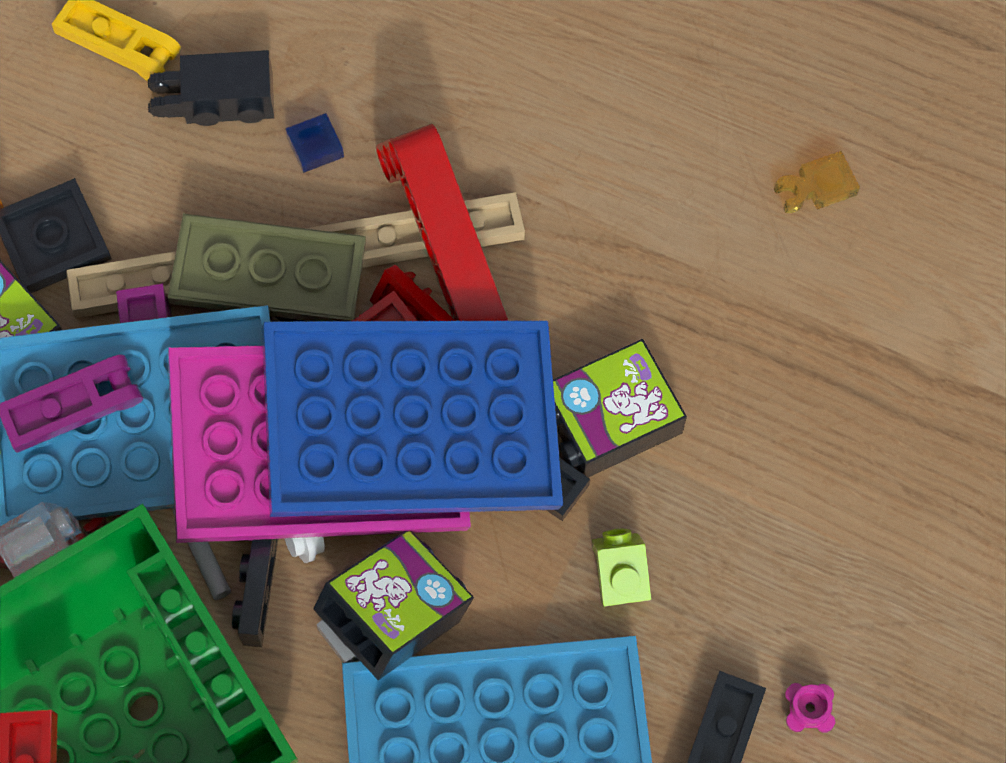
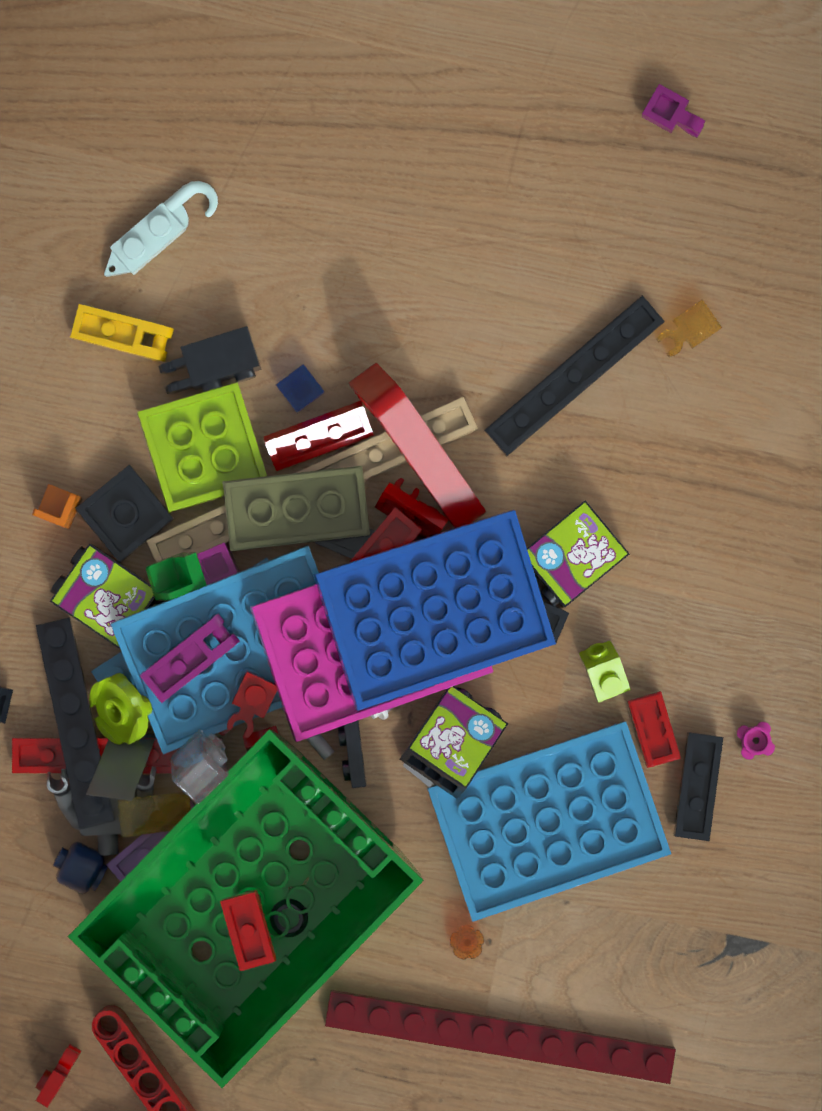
camera: 10 degrees left, 20 degrees up
none -> lime plate [137,382,267,513]
none -> green panel [146,552,207,600]
none -> red plate [227,670,277,738]
none -> plate [263,401,374,471]
none -> black tile [484,295,665,457]
none -> red plate [627,691,681,768]

